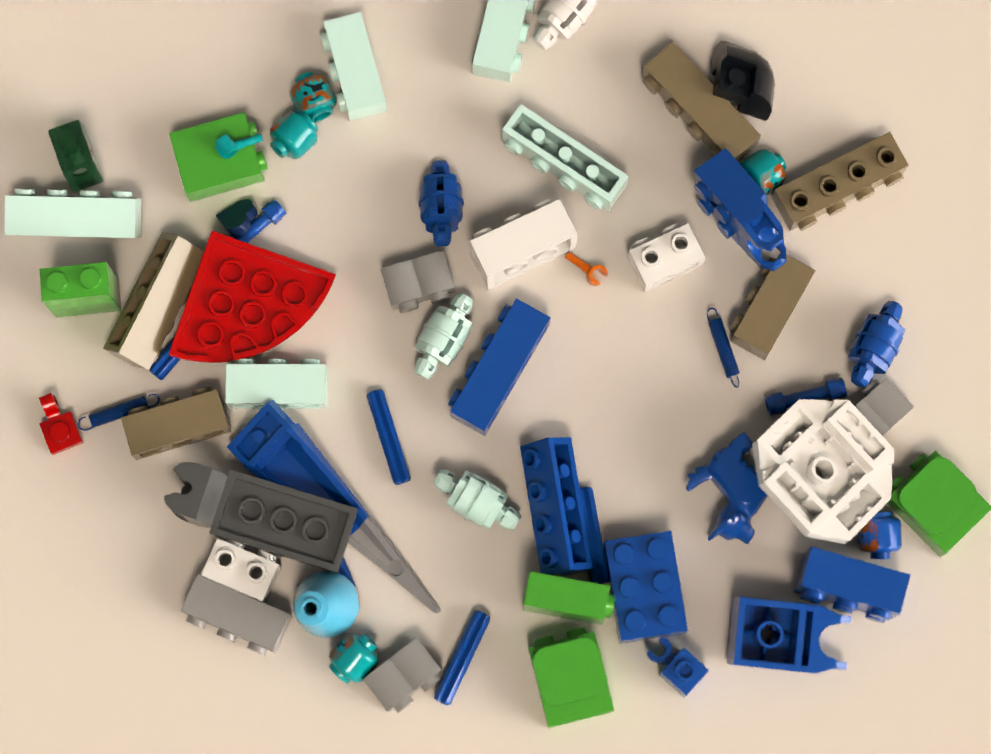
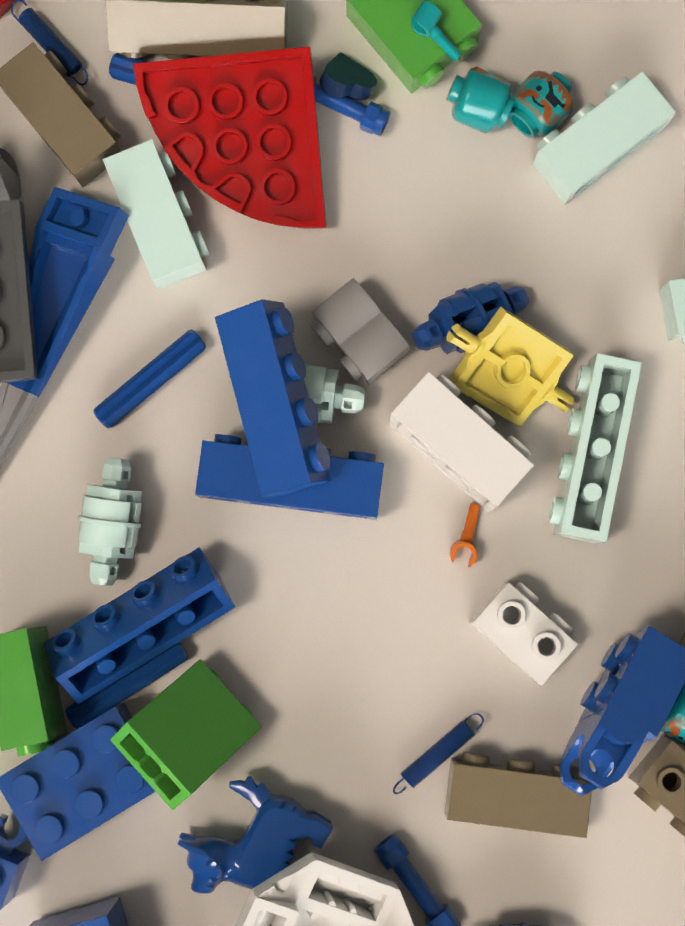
camera: 70 degrees right, 5 degrees up
none -> bright green brick [110,659,261,811]
none -> blue brick [215,299,331,497]
none -> light yellow plate [446,307,574,427]

